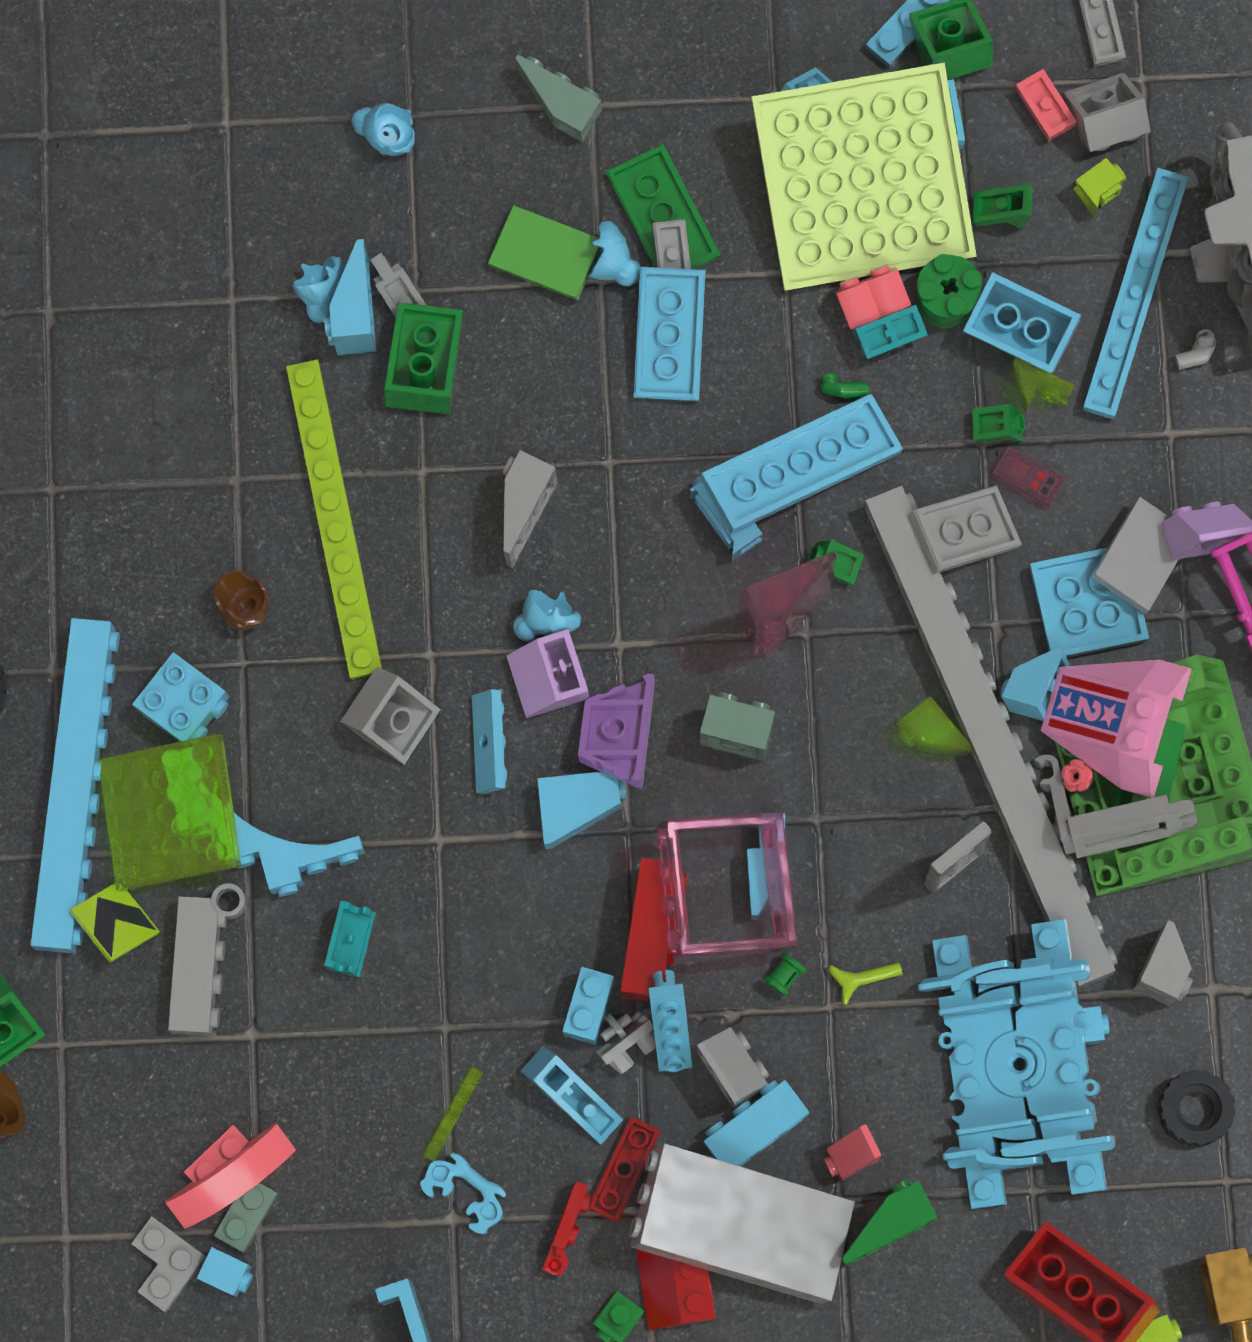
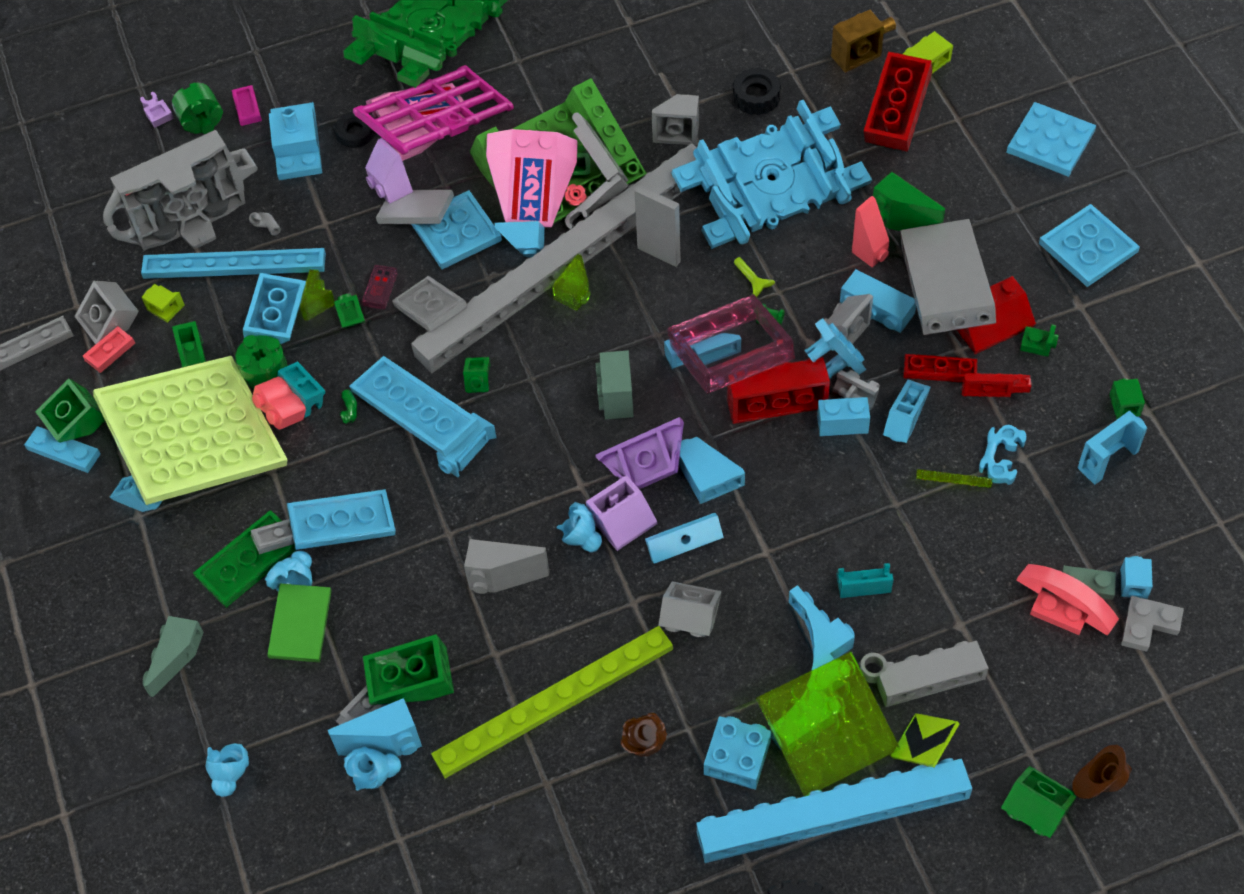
camera: 110 degrees left, 20 degrees down
clear pink slope [739,552,837,655] -> none

